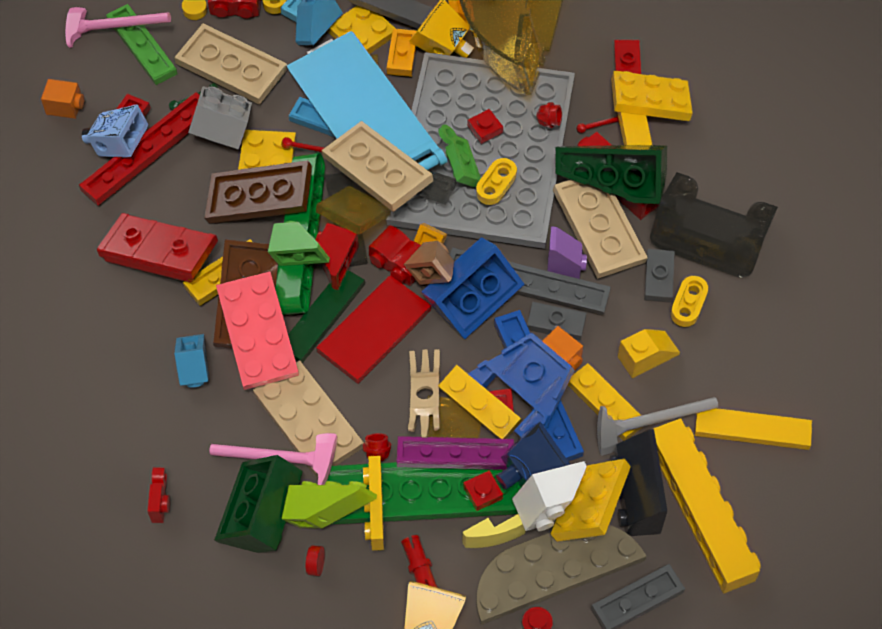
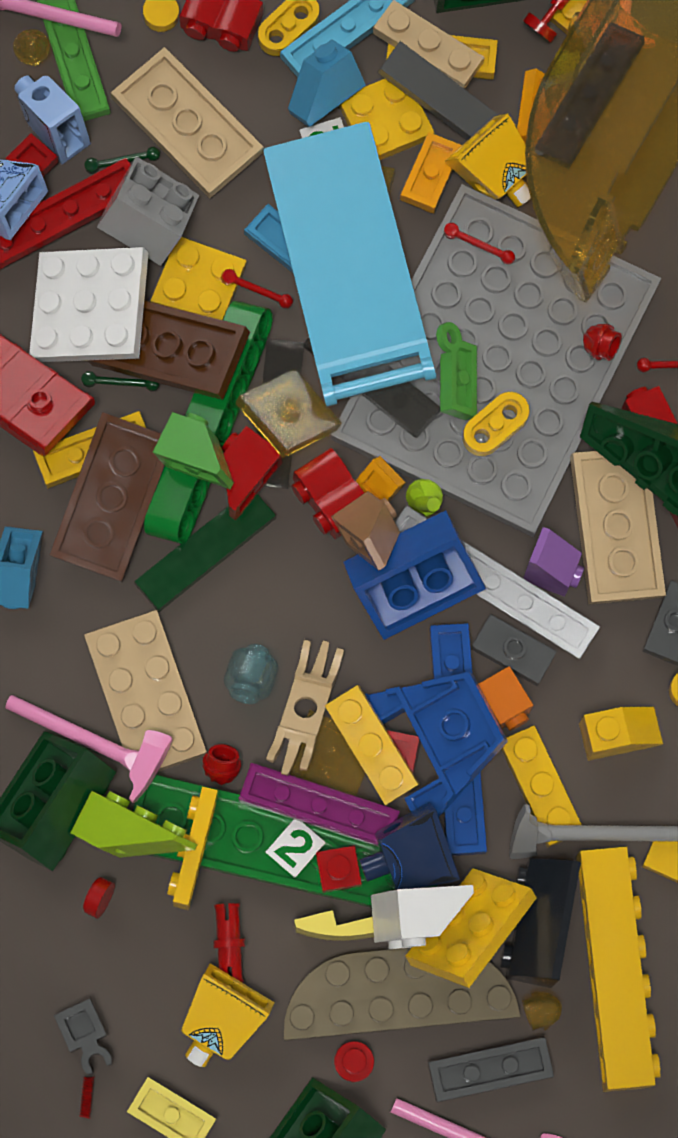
camera: 10 degrees right, 15 degrees up
coral plate [216,272,299,390] -> none
red tile [316,275,431,384] -> none
tan plate [322,121,433,212] -> none
red plate [467,109,503,144] -> none
none -> clear yellow plate [13,29,50,66]
none -> light blue torso [14,75,91,165]
none -> white plate [29,247,149,362]
none -> dark green hinge [81,371,160,391]
none -> clear light blue head [223,644,279,704]
none -> white sticker [266,820,326,877]
none -> lime plate [406,479,443,517]
none -> red hinge [444,223,515,265]
none -> clear yellow plate [522,992,562,1031]

